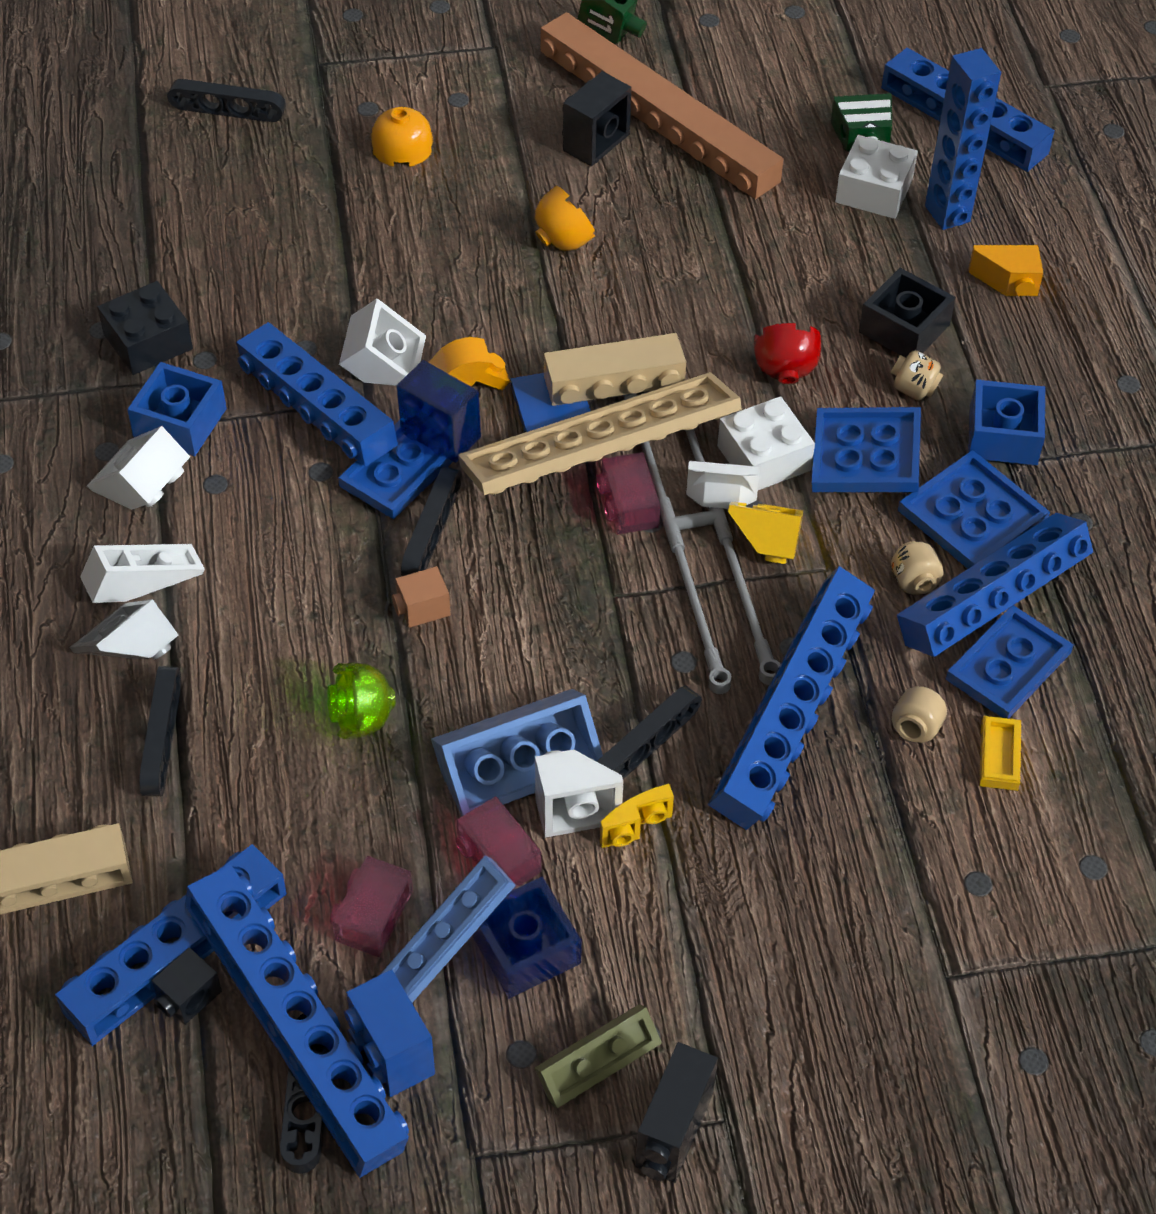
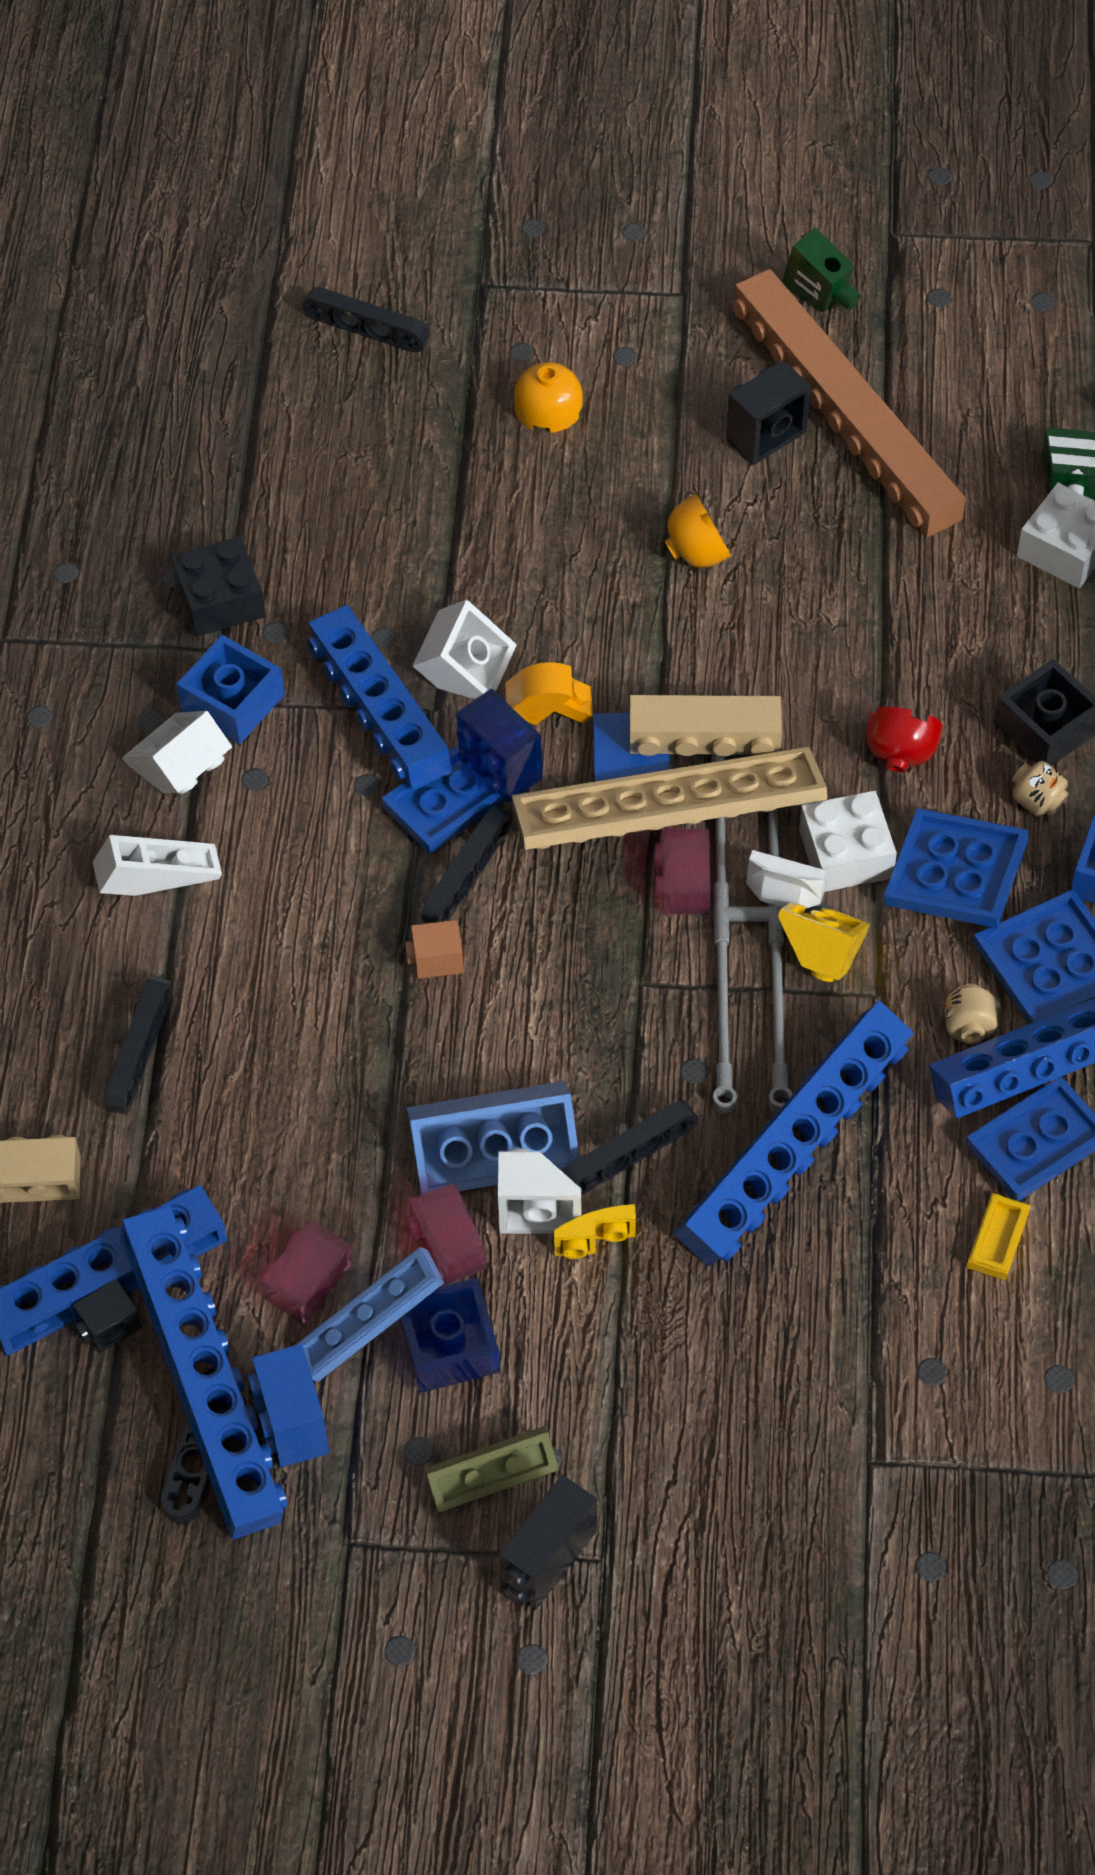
camera: 15 degrees right, 5 degrees up
slope [69,599,178,660] -> none
clear neon green cylinder [327,662,396,739] -> none
tan head [891,686,947,743] -> none

